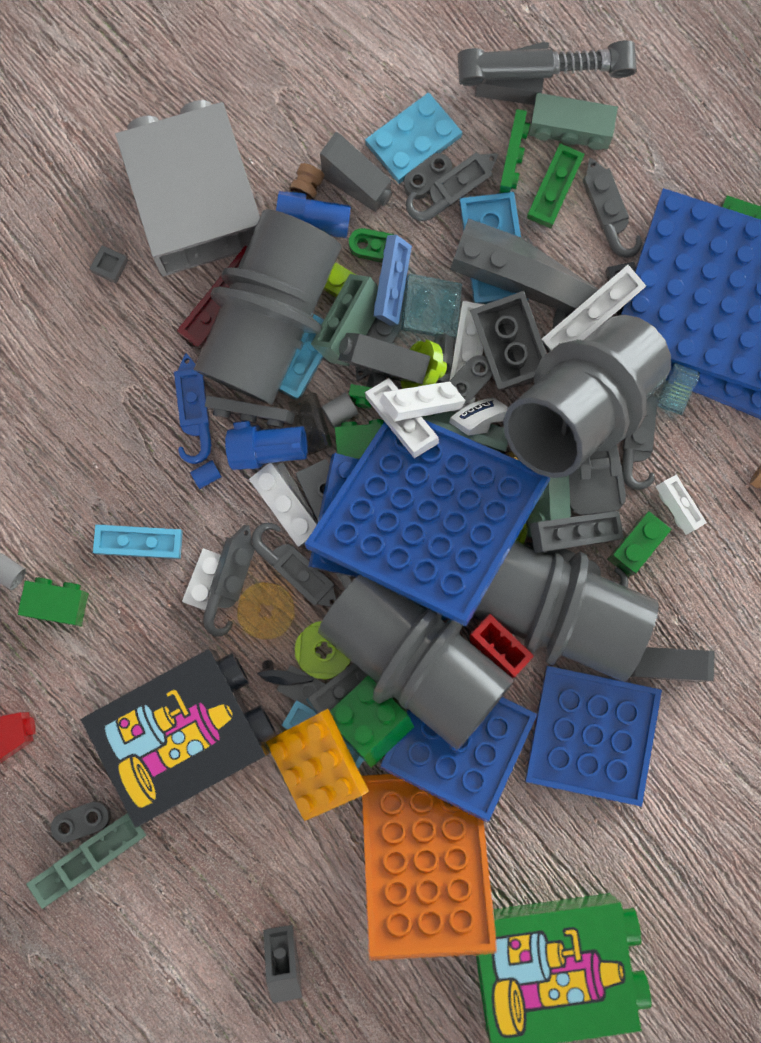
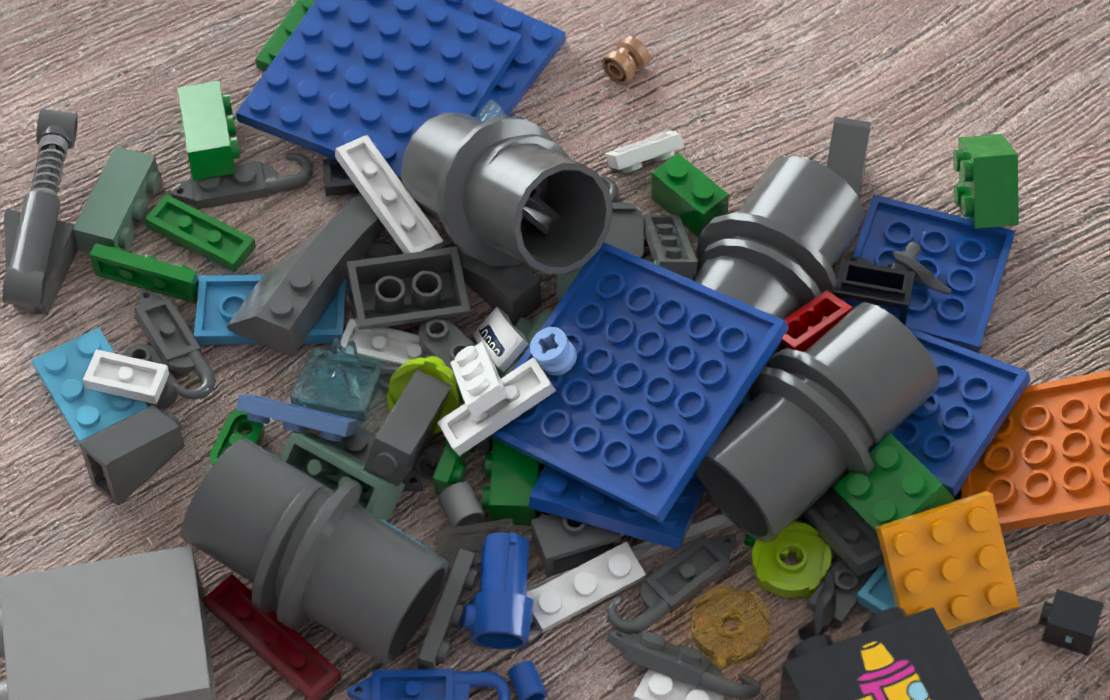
camera: 80 degrees left, 25 degrees down
blue piece [276,191,351,238] -> none
medium nougat wheel [289,163,324,200] -> none
none -> white plate [83,349,169,405]
none -> brick [178,80,240,181]
none -> light blue wheel [530,327,577,376]
none -> black window [833,257,915,325]
none -> dark grey bar [893,242,952,295]
none -> green brick [953,134,1019,229]
none -> black brick [1038,589,1104,656]

